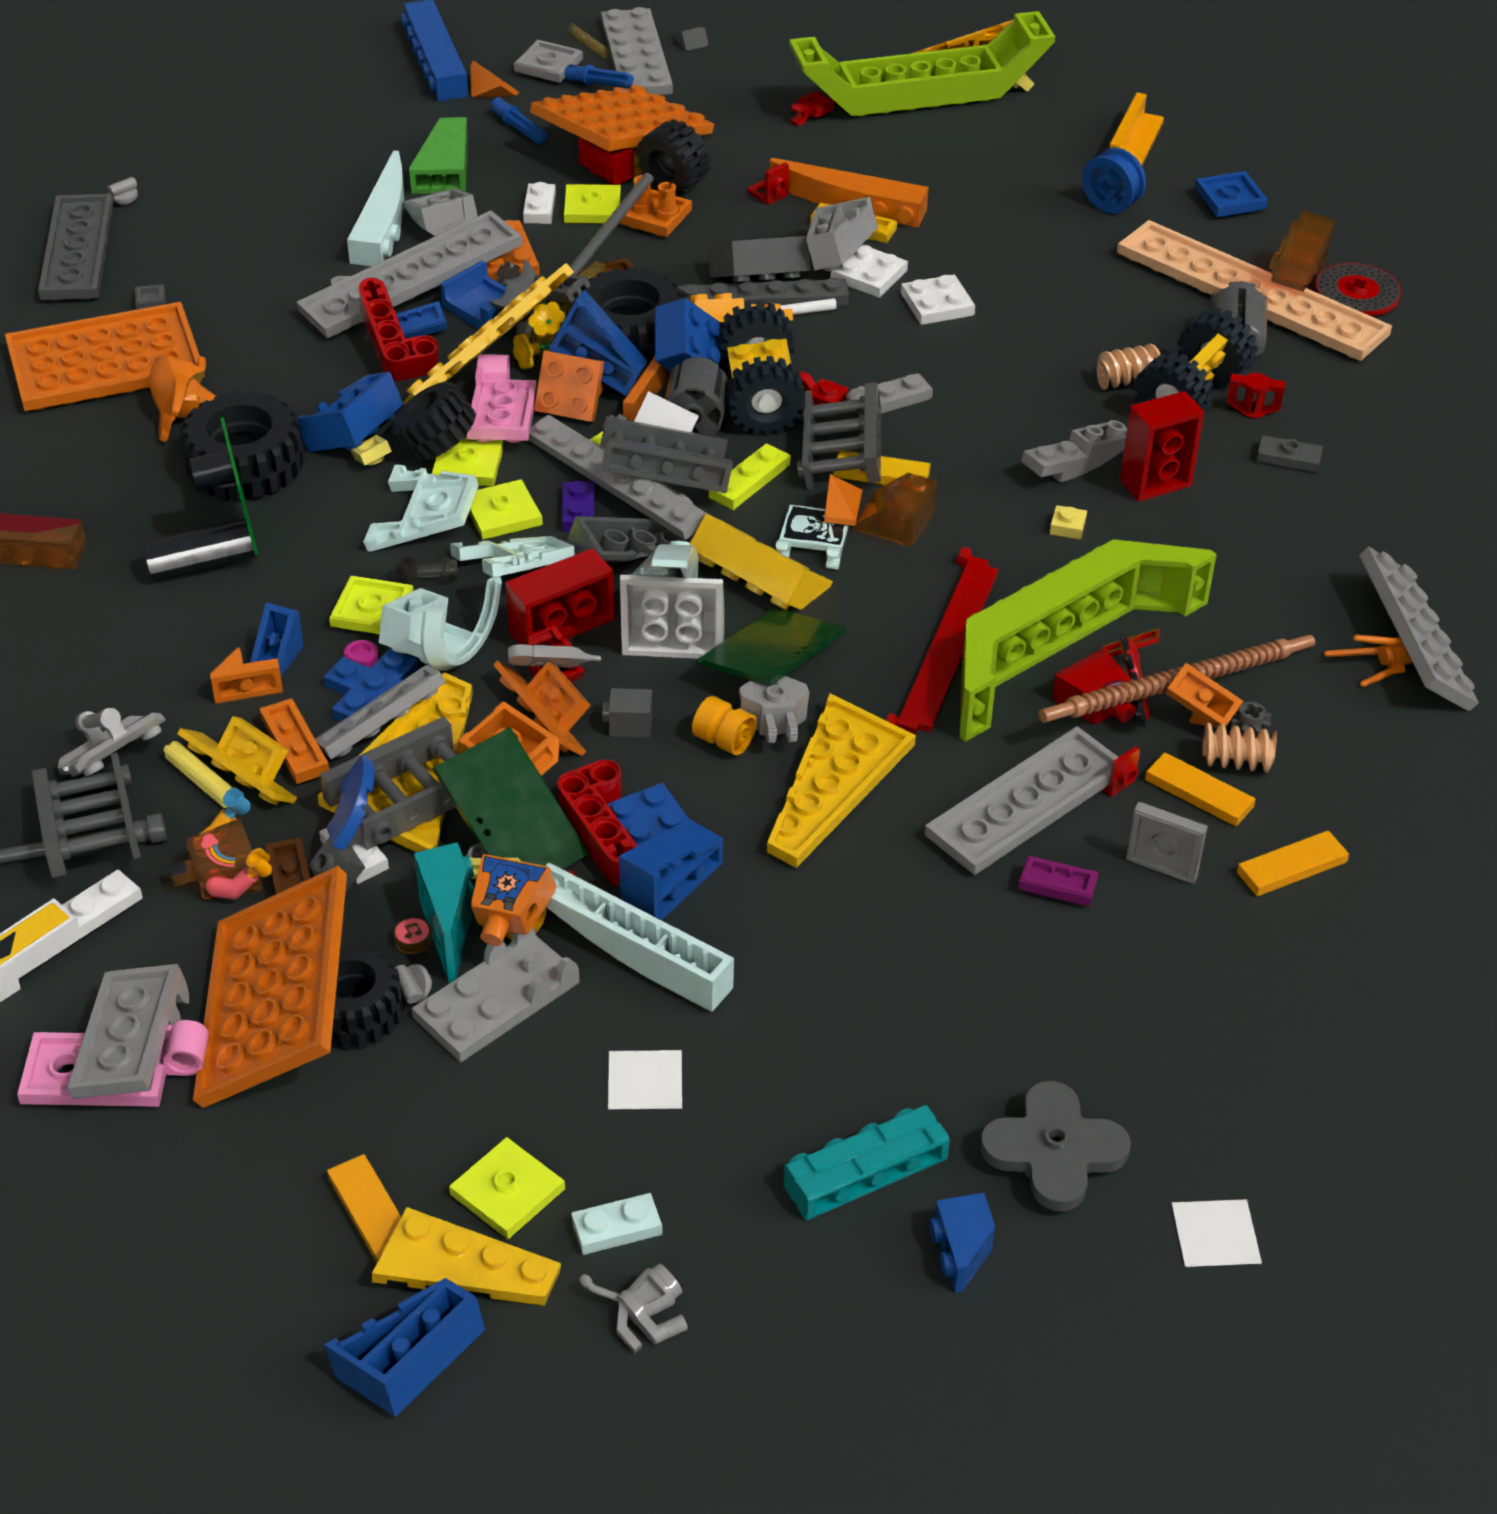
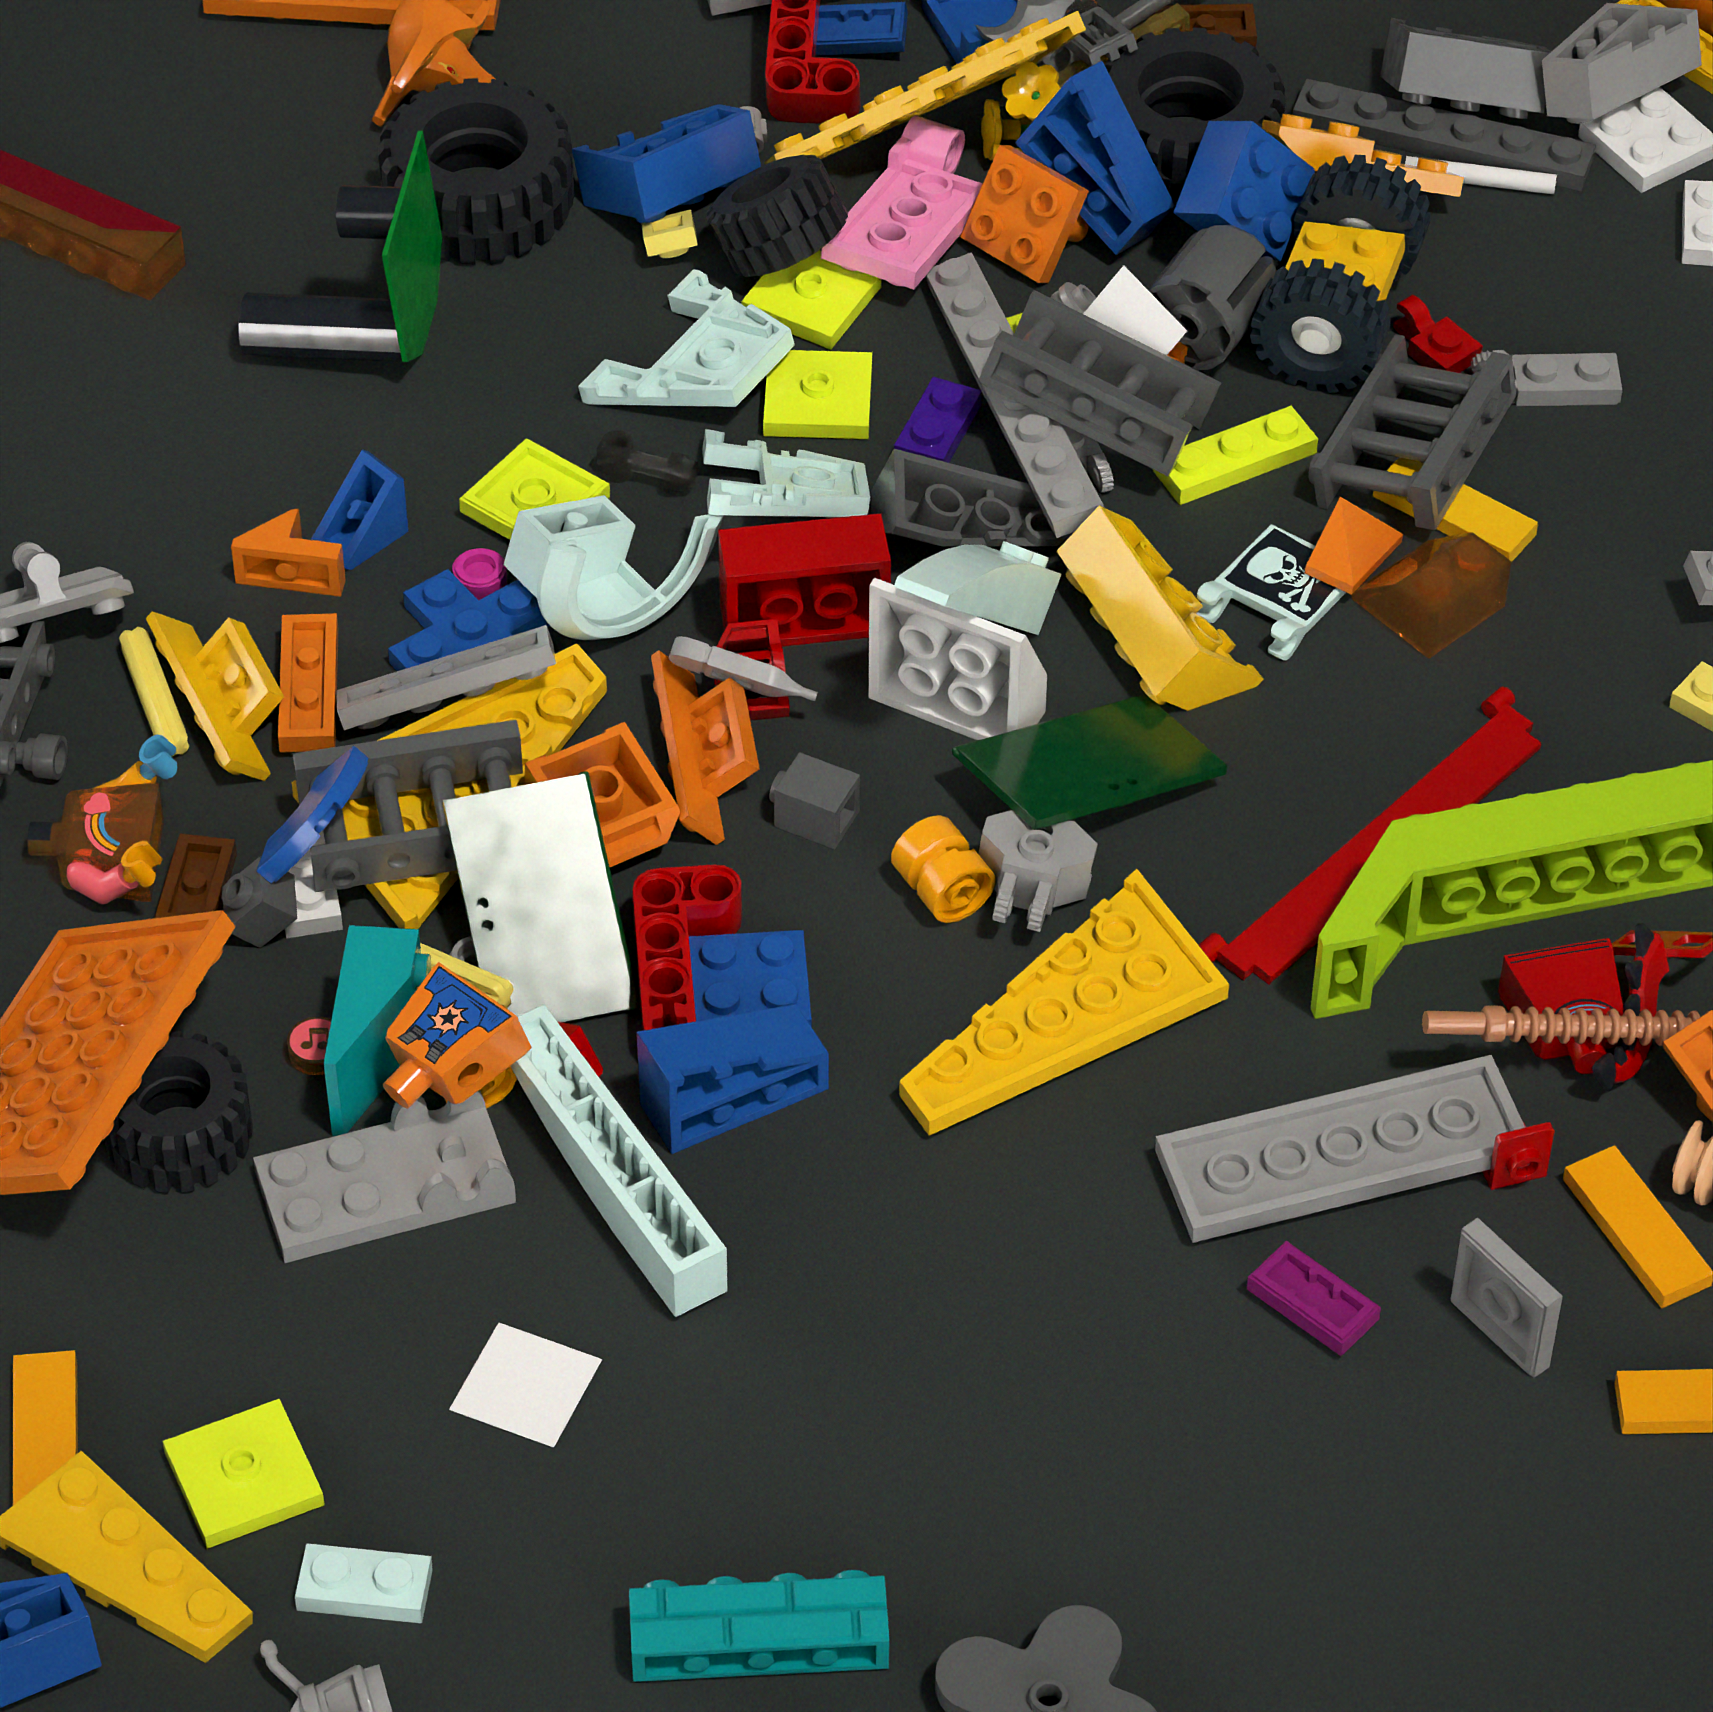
camera: 25 degrees right, 5 degrees up
light grey plate [395,964,432,1004] -> none
orange tile [623,357,669,421] -> none

